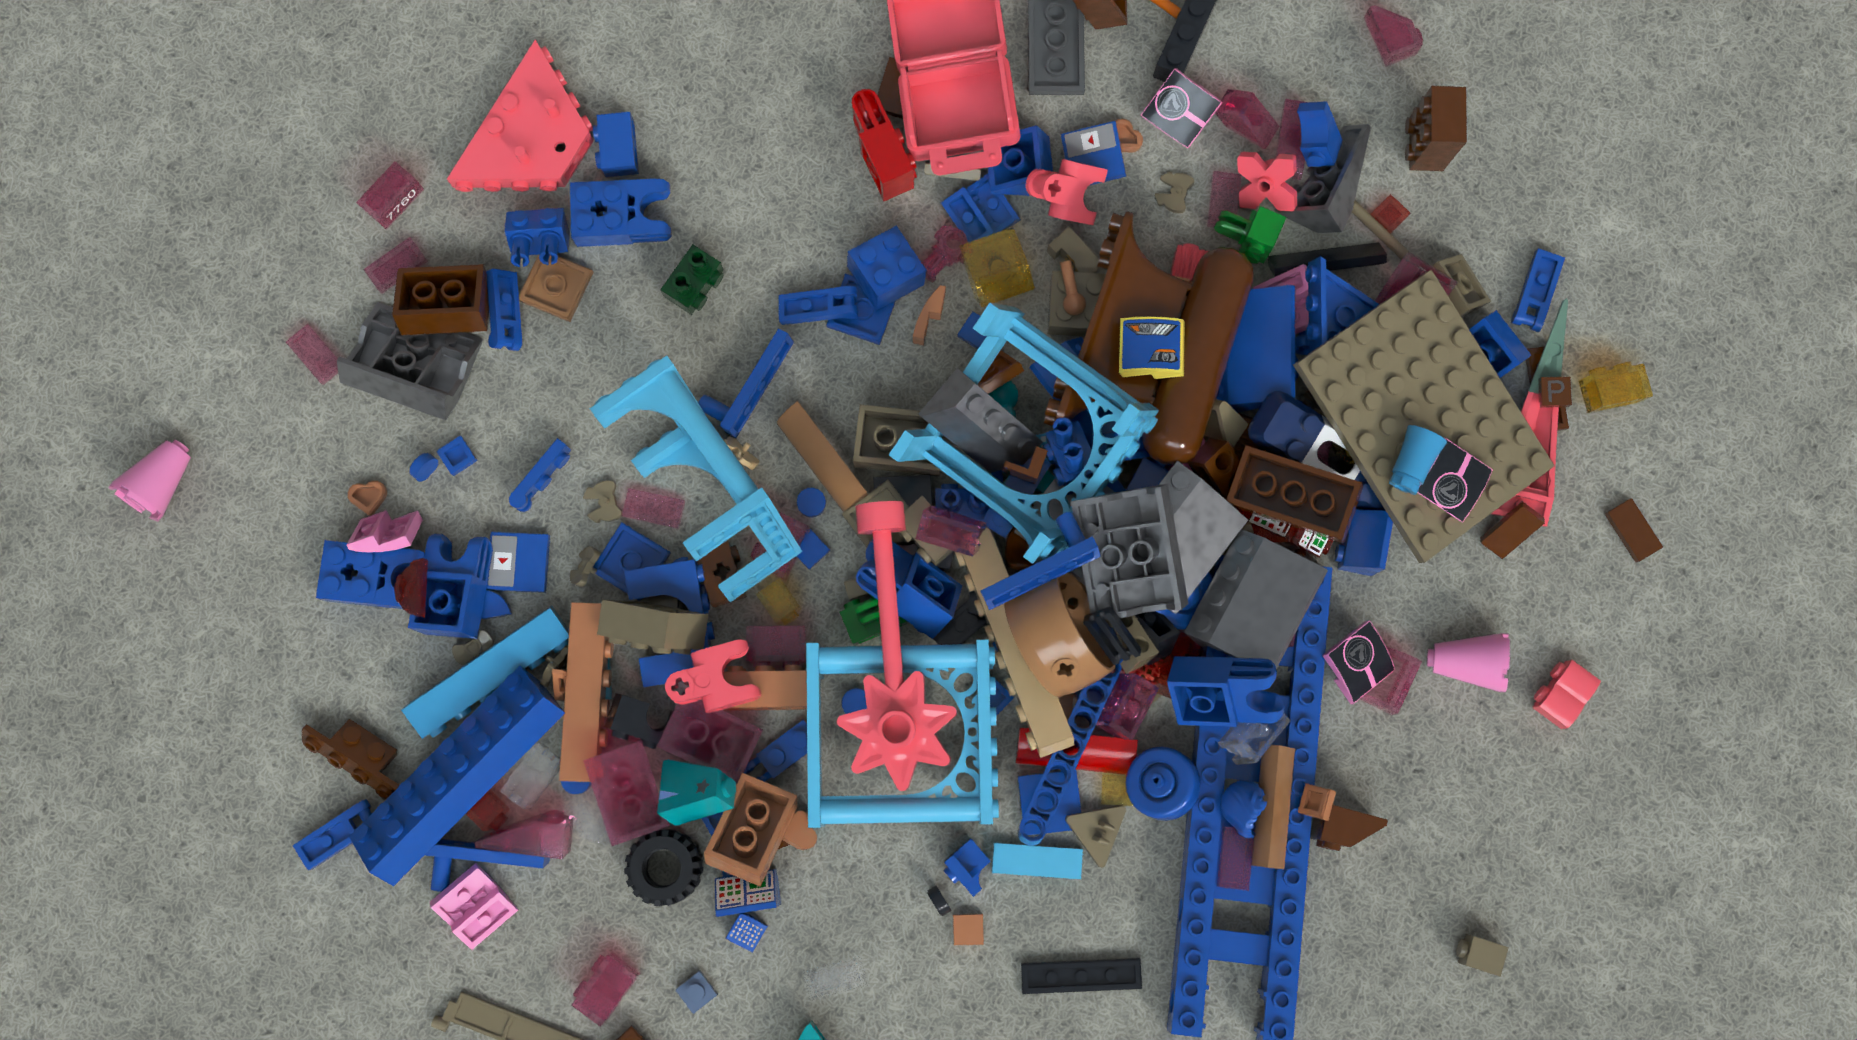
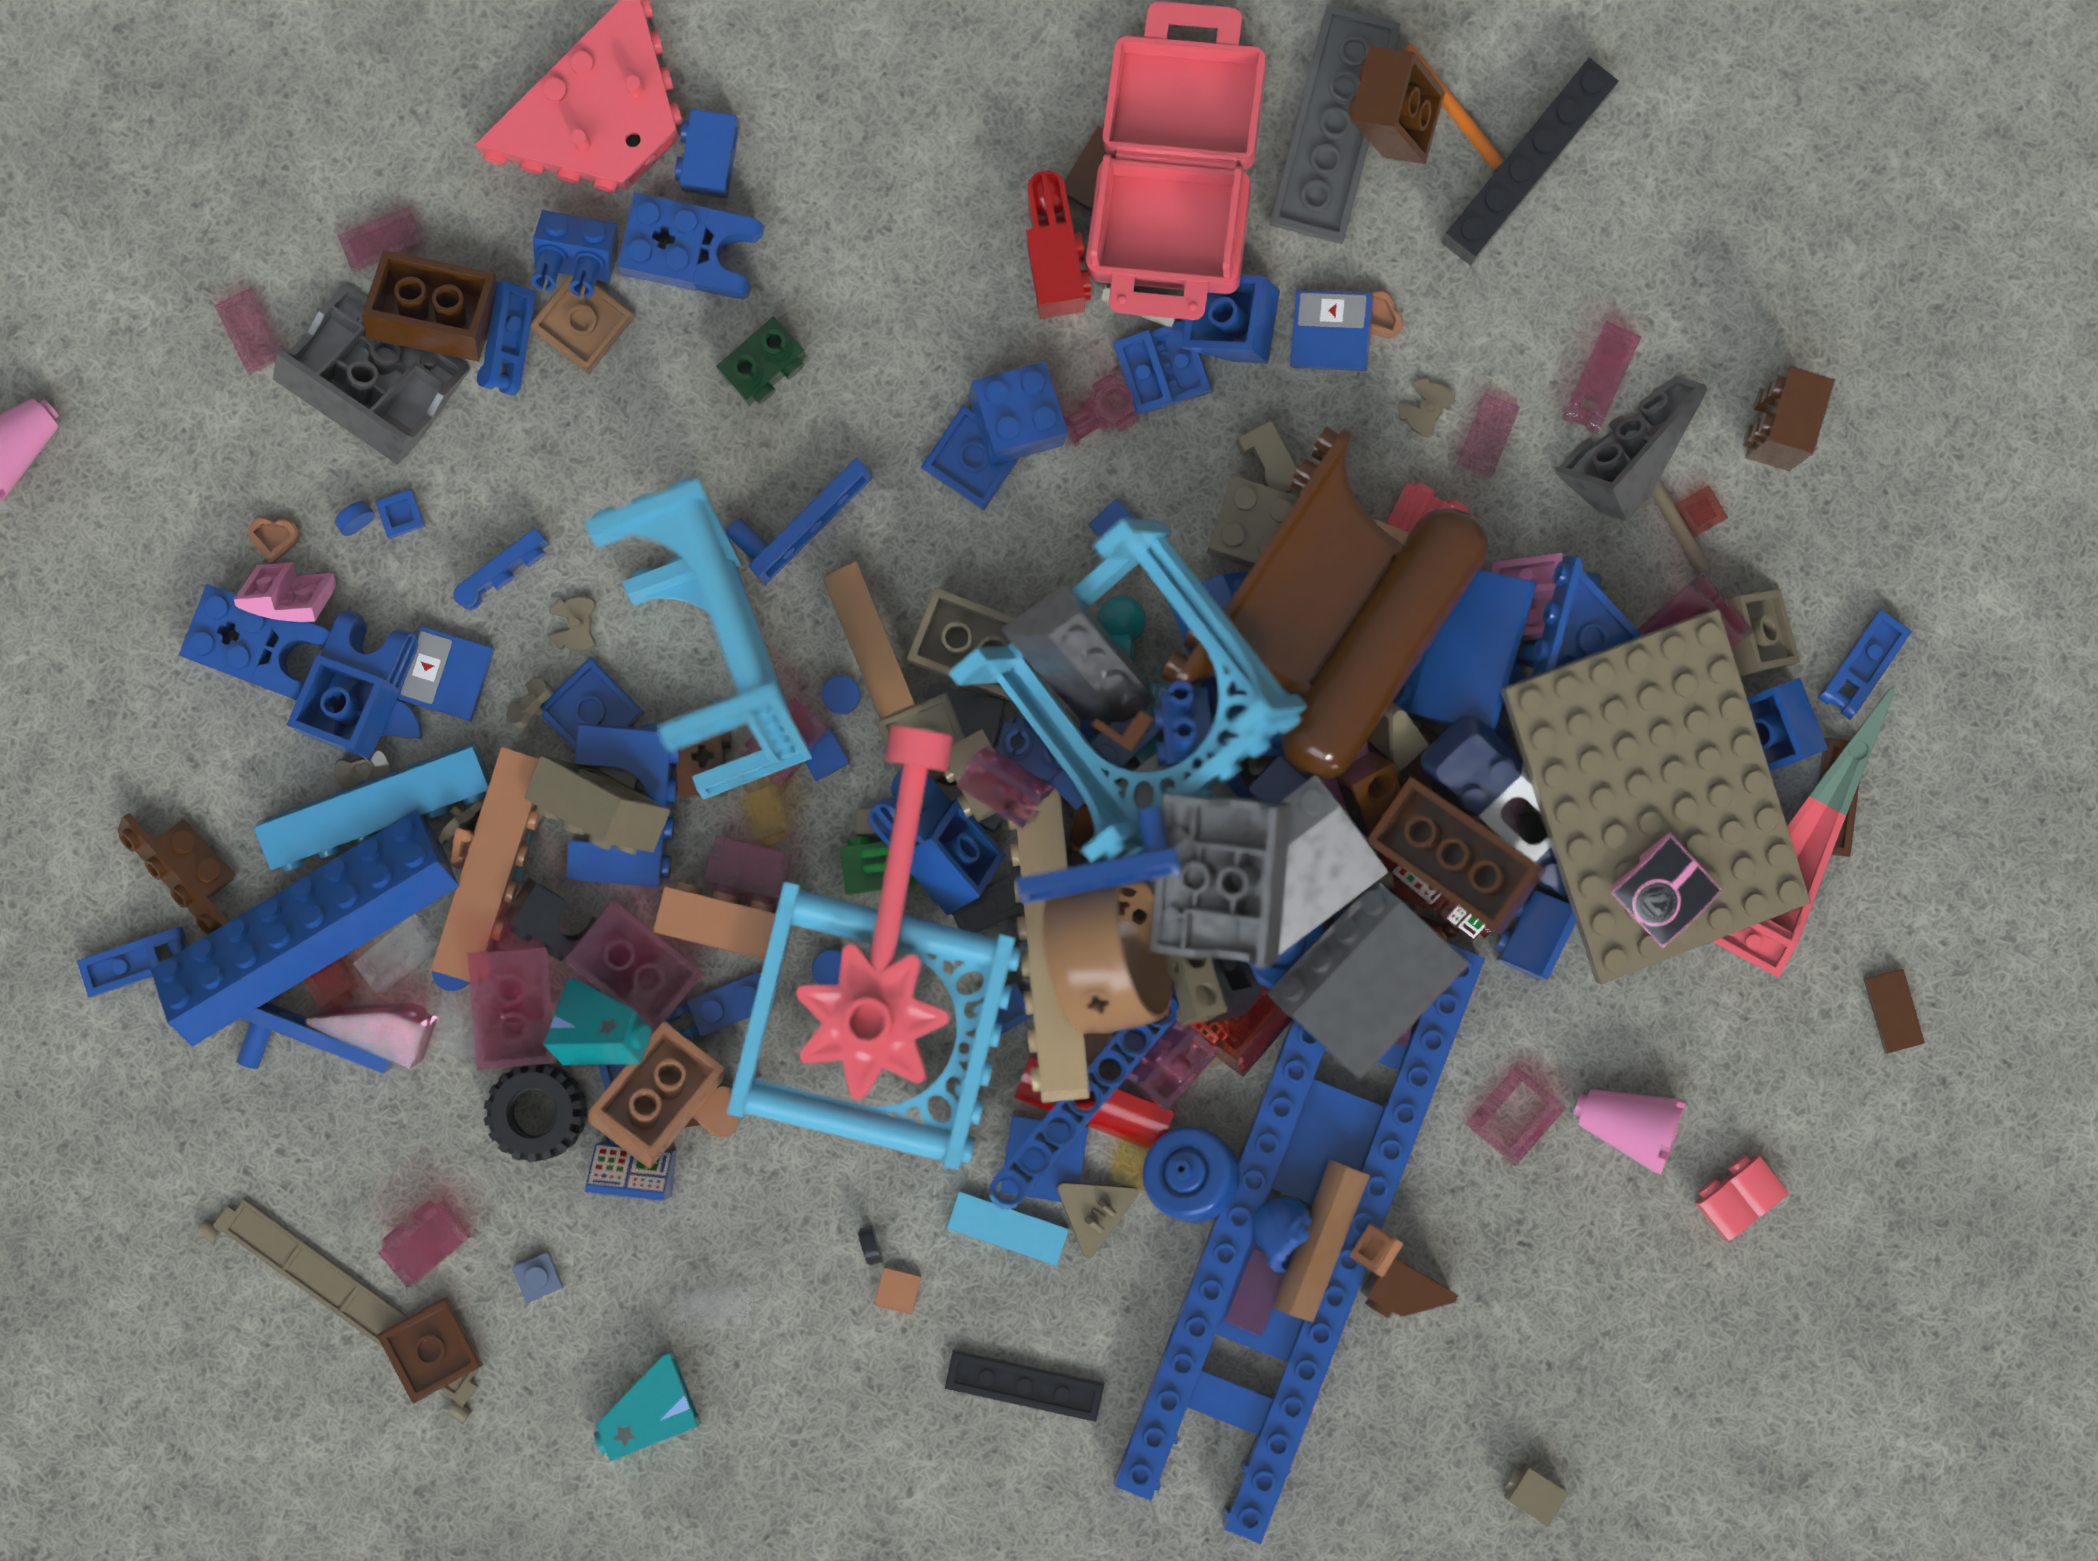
camera: 15 degrees right, 5 degrees up
clear pink brick [356,161,424,230] -> none
clear red plate [394,558,428,618] -> none
bright pink slope [429,863,518,950] -> none
clear pink tile [622,488,685,529] -> none
coral piece [665,639,762,713] -> none
tan piece [724,436,760,470] -> none
blue slope [725,913,768,953] -> none
blue plate [778,286,858,325] -> none
nougat slope [913,285,946,345] -> none
blue brick [943,838,991,897] -> none
clear yellow slope [959,227,1035,307] -> none
dark orange tile [978,351,1024,394] -> none
coral piece [1026,159,1108,225] -> none
nougat bar [1060,260,1086,315] -> none
black tile [1083,606,1141,665] -> none
slope [1119,317,1185,379] -> none
slope [1141,68,1223,148] -> none
blue brick [1167,656,1284,727] -> none
green brick [1214,206,1287,264] -> none
clear pink slope [1215,89,1280,149] -> none
clear brick [1218,714,1290,765] -> none
coral plant [1237,152,1297,212] -> none
black tile [1268,242,1387,277] -> none
blue arch [1297,101,1343,167] -> none
black slope [1322,620,1395,704] -> none
clear pink slope [1364,5,1423,66] -> none
dark azure plant [1389,425,1447,495] -> none
reddish brown tile [1480,501,1545,559] -> none
reddish brown tile [1538,377,1572,407] -> none
clear yellow brick [1578,362,1653,413] -> none

